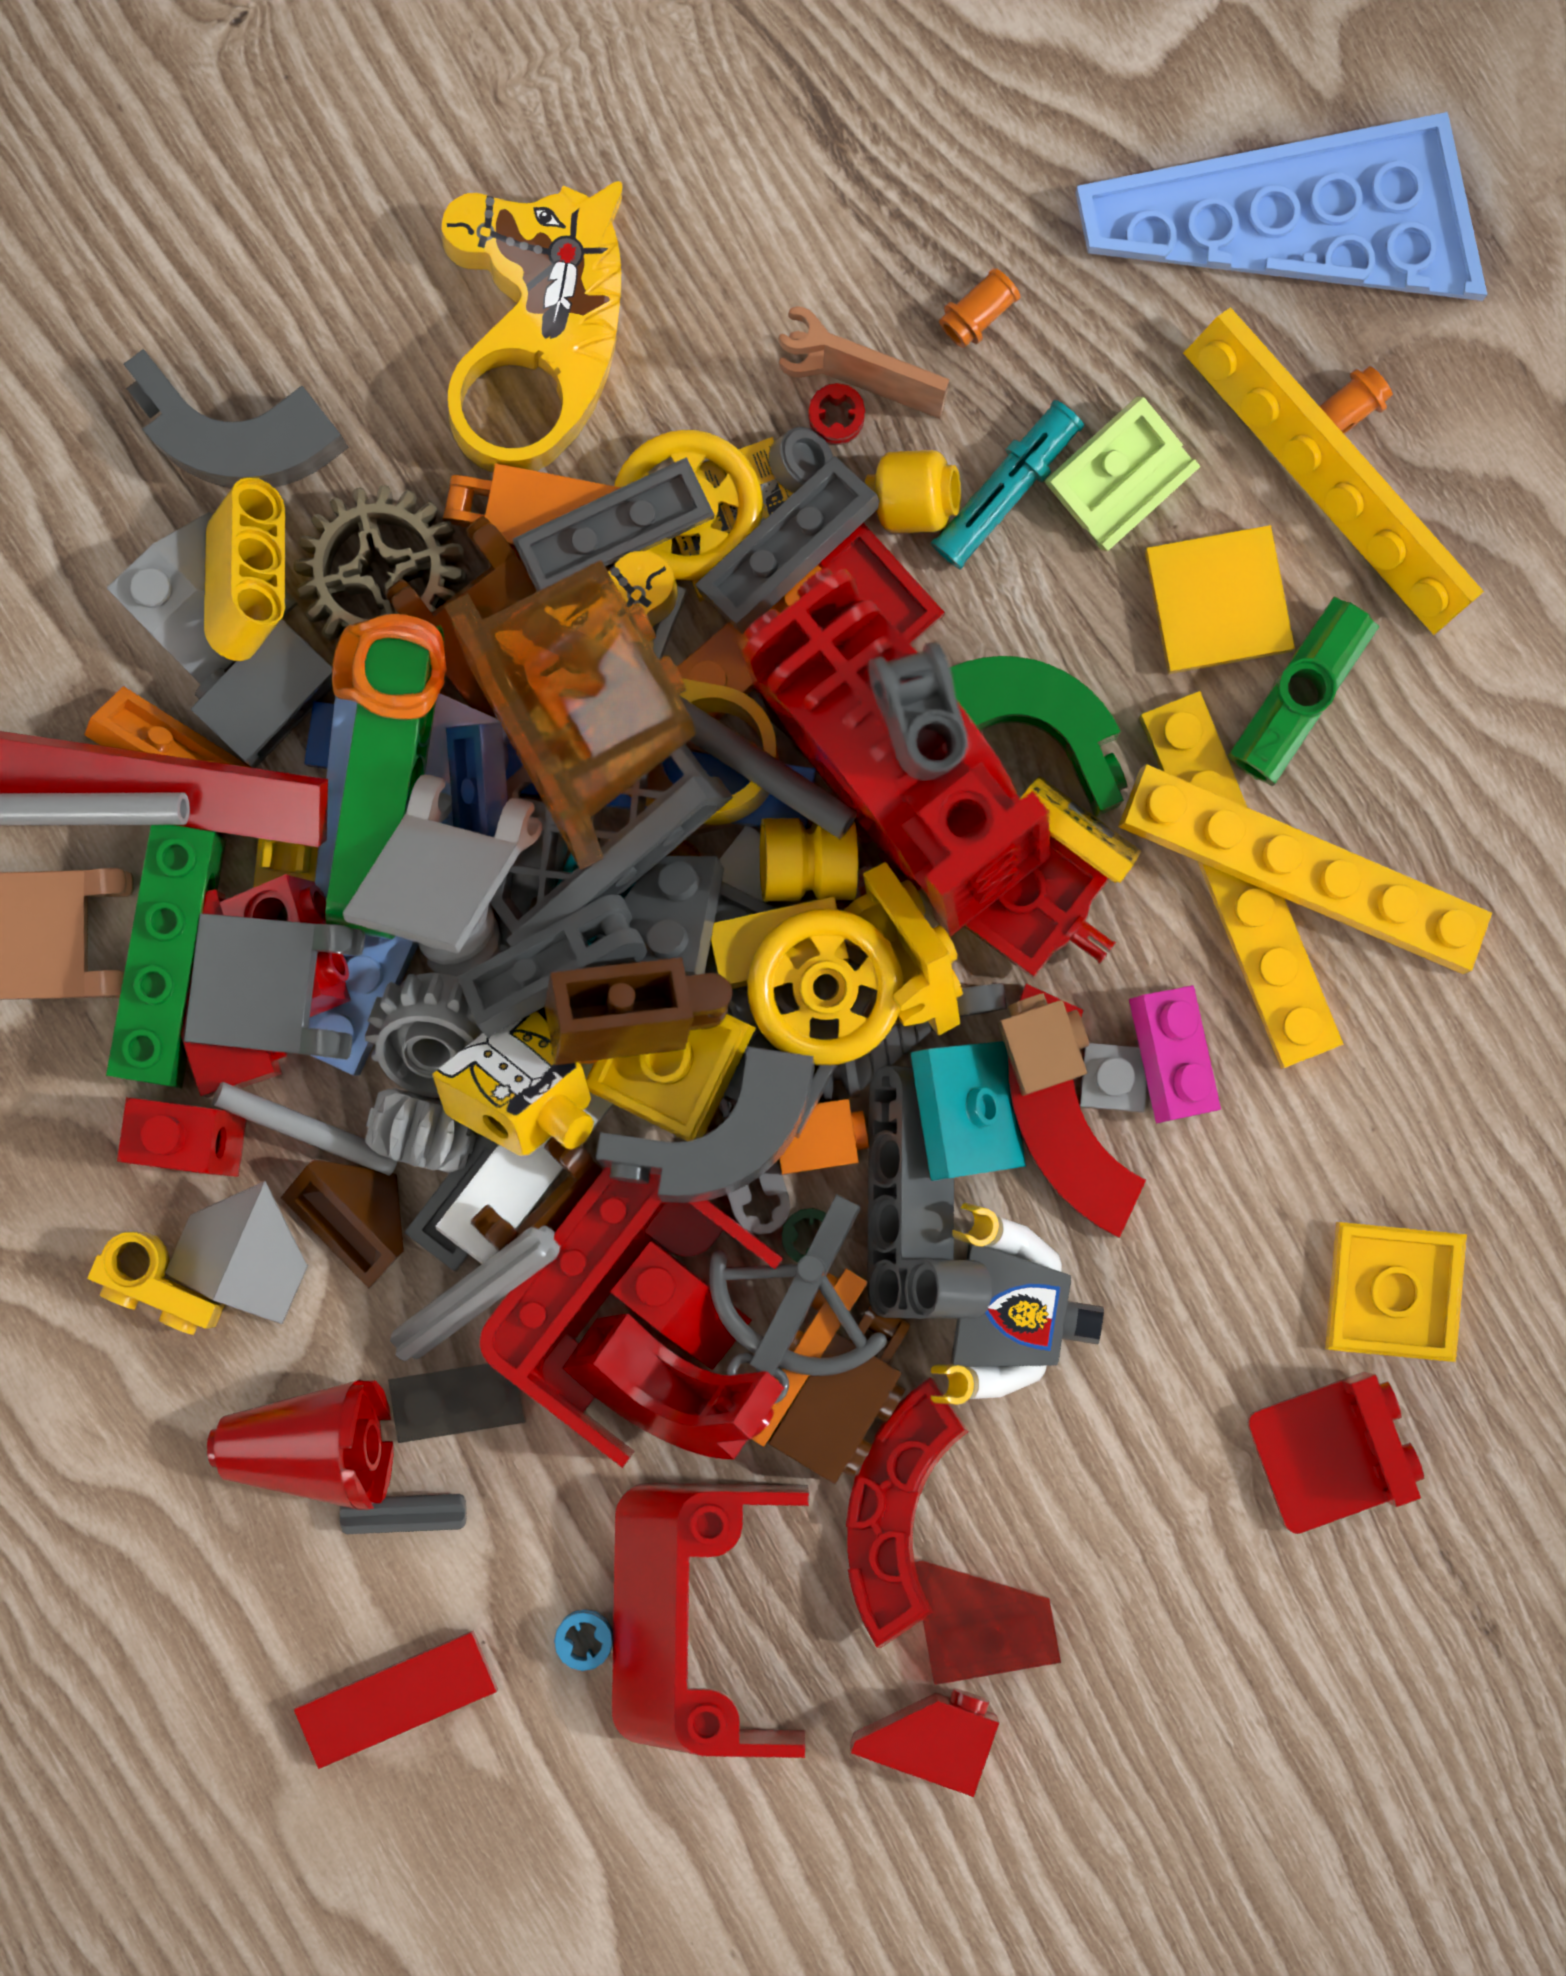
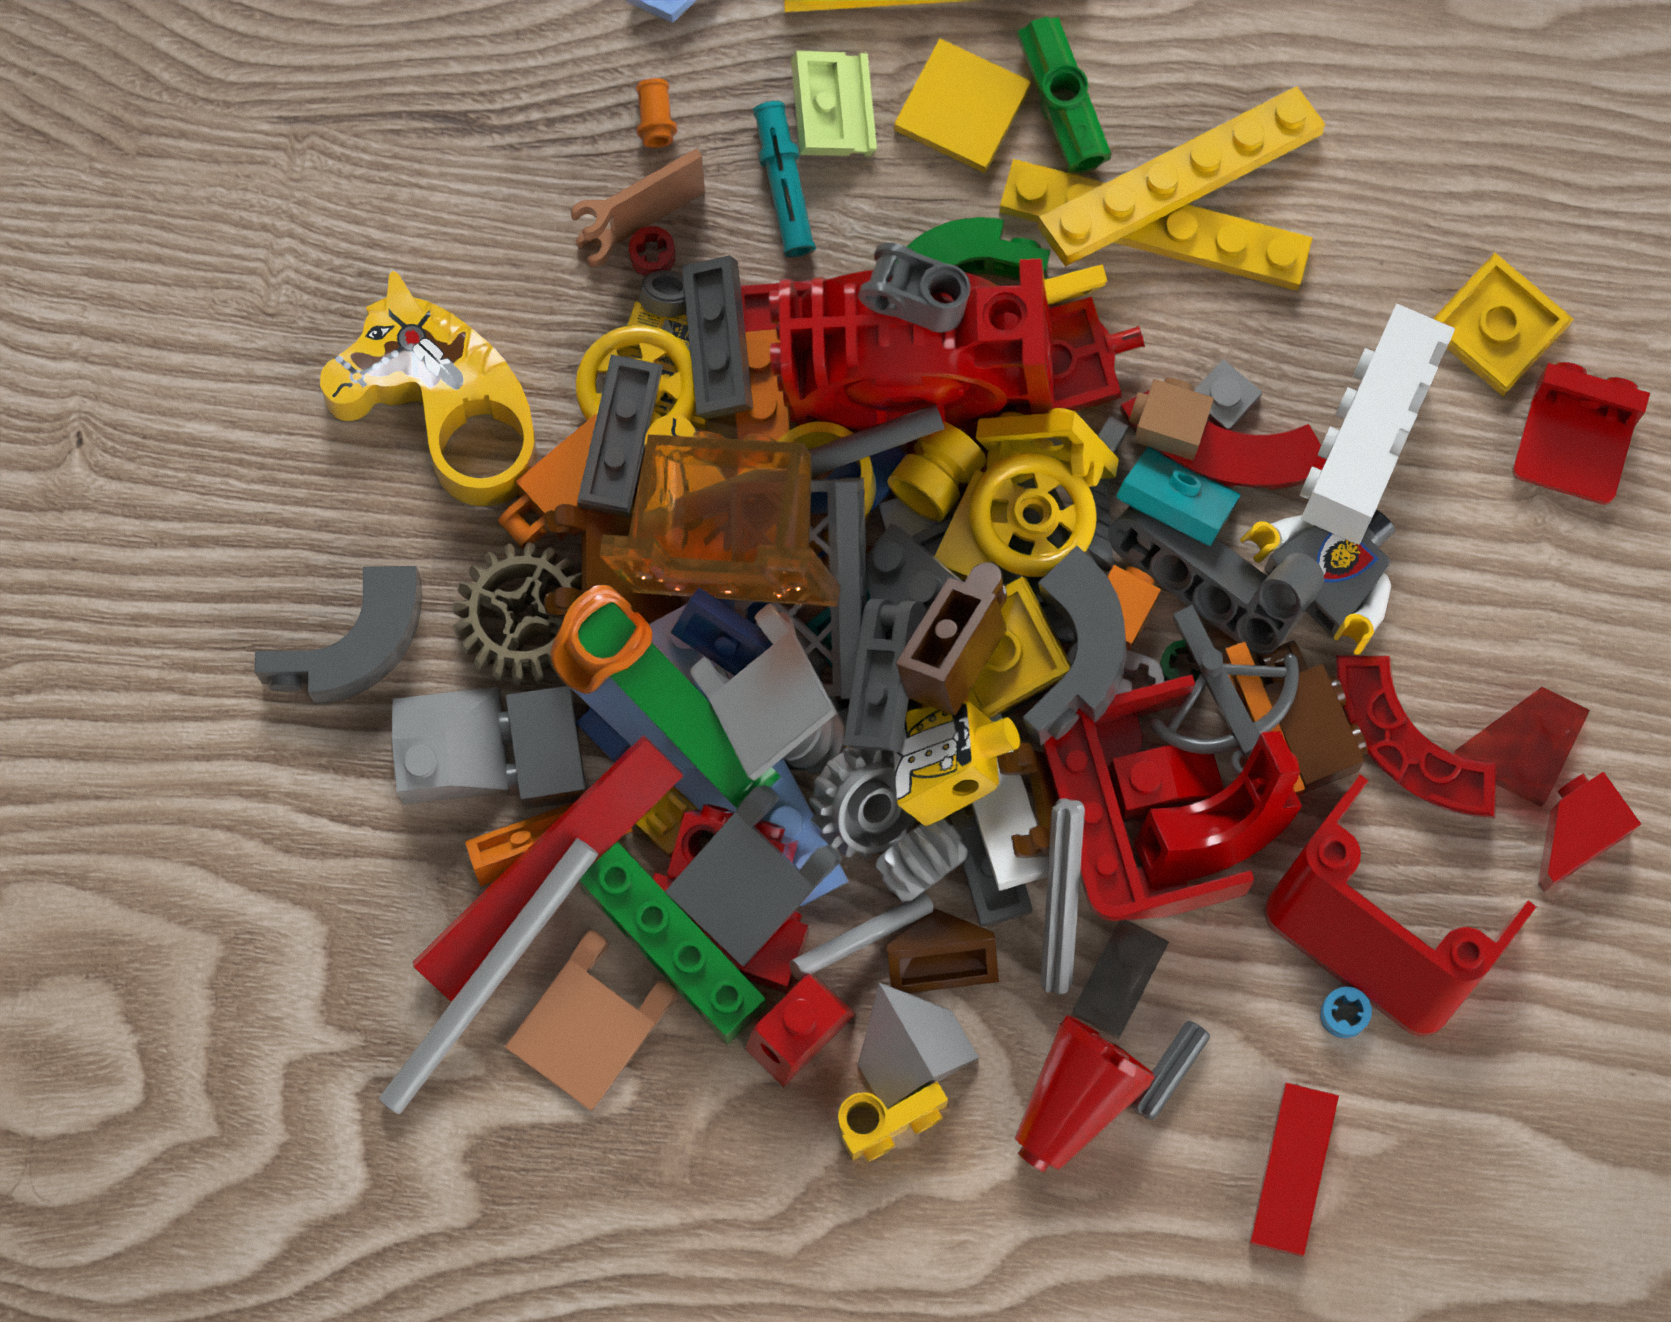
camera: 55 degrees left, 10 degrees down
yellow beam [204,478,285,661] -> none
yellow head [865,450,961,533] -> none
dark pink plate [1129,985,1221,1124] -> none
none -> white wedge [1299,303,1455,545]

